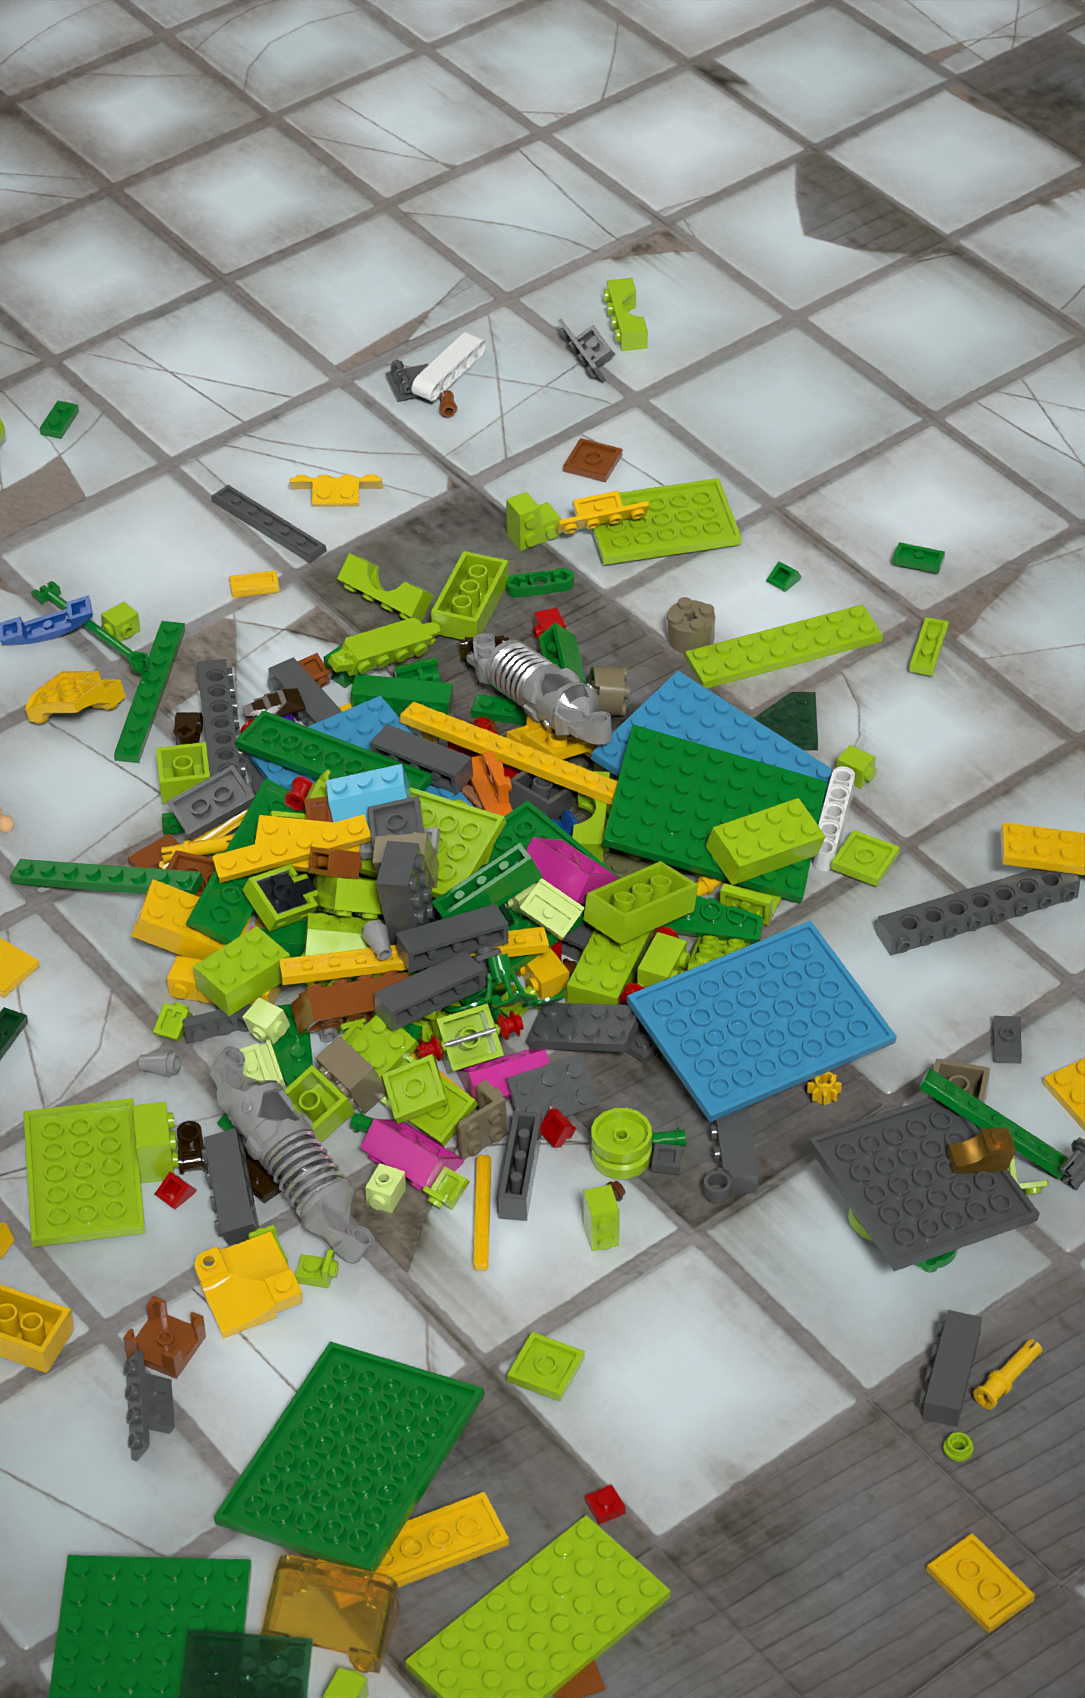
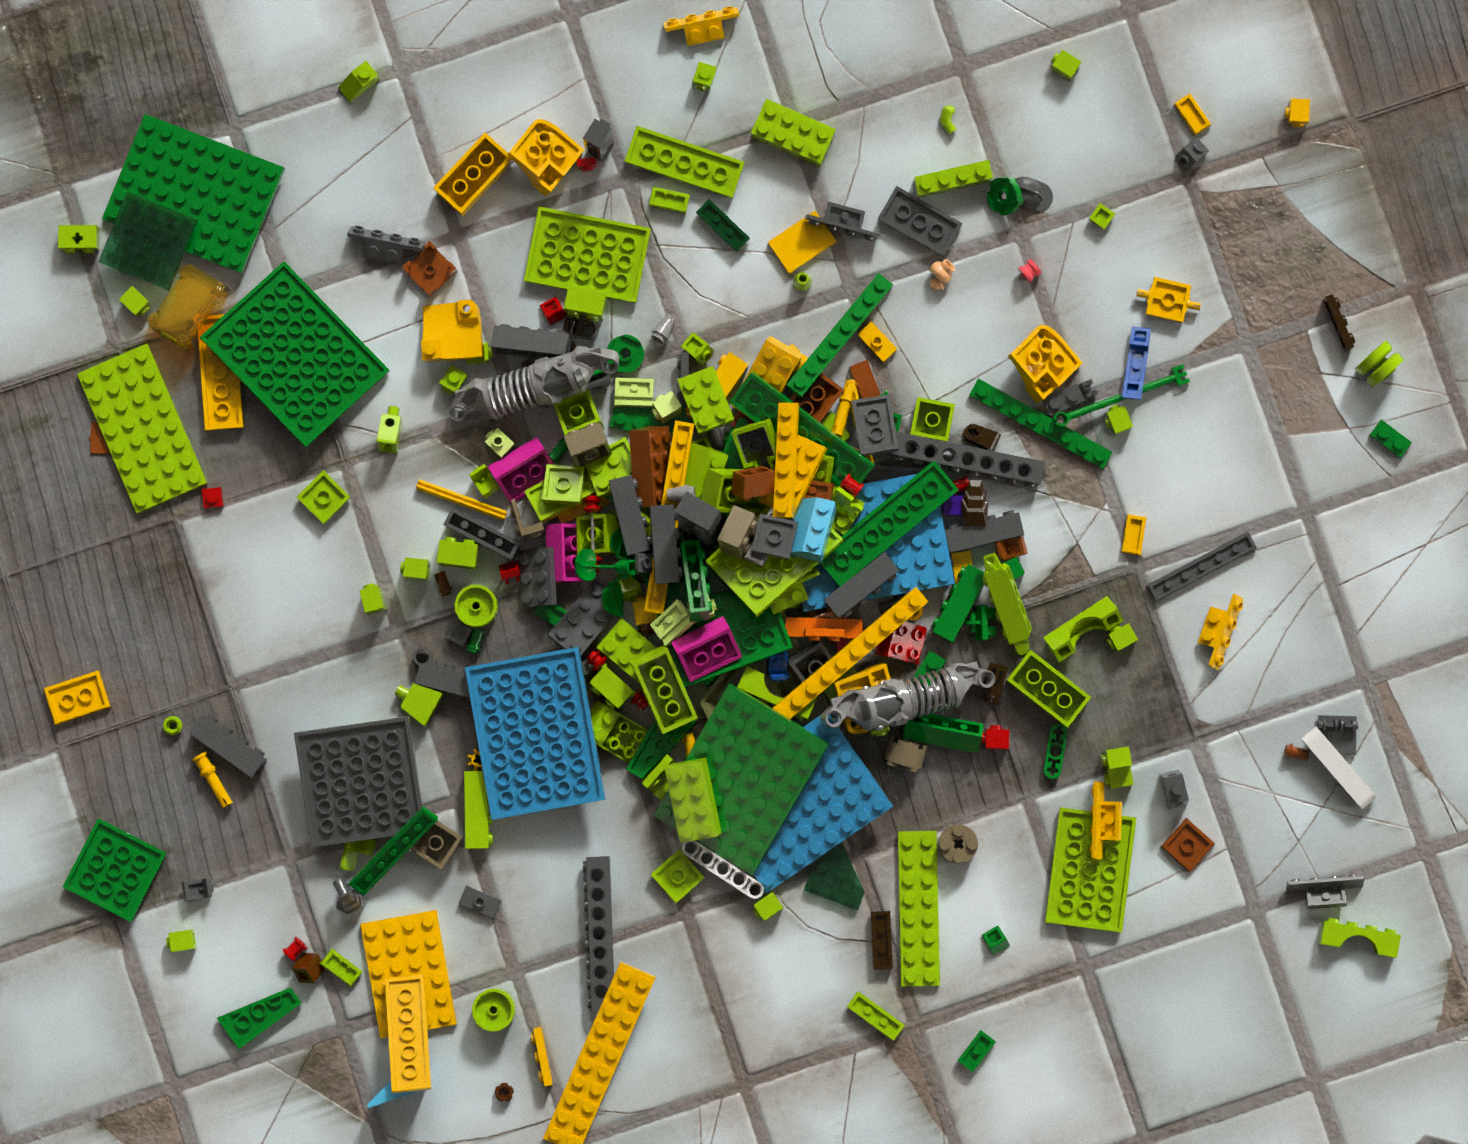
camera: 110 degrees right, 40 degrees up
pearl gold arch [947,1128,1016,1173] -> none
none -> lime brick [359,583,387,615]
none -> lime torso [376,406,402,454]
none -> lime torso [394,683,444,726]
none -> lime brick [437,537,480,570]
none -> lime brick [464,771,493,849]
none -> green tile [534,605,567,626]
none -> green plate [607,335,644,373]
none -> lime cone [793,272,812,291]
none -> yellow plate [857,321,897,362]
none -> dark brown plate [871,911,893,970]
none -> dark grey hinge [1042,379,1098,417]
none -> lime brick [1106,623,1138,652]
none -> dark grey torso [1159,770,1189,810]

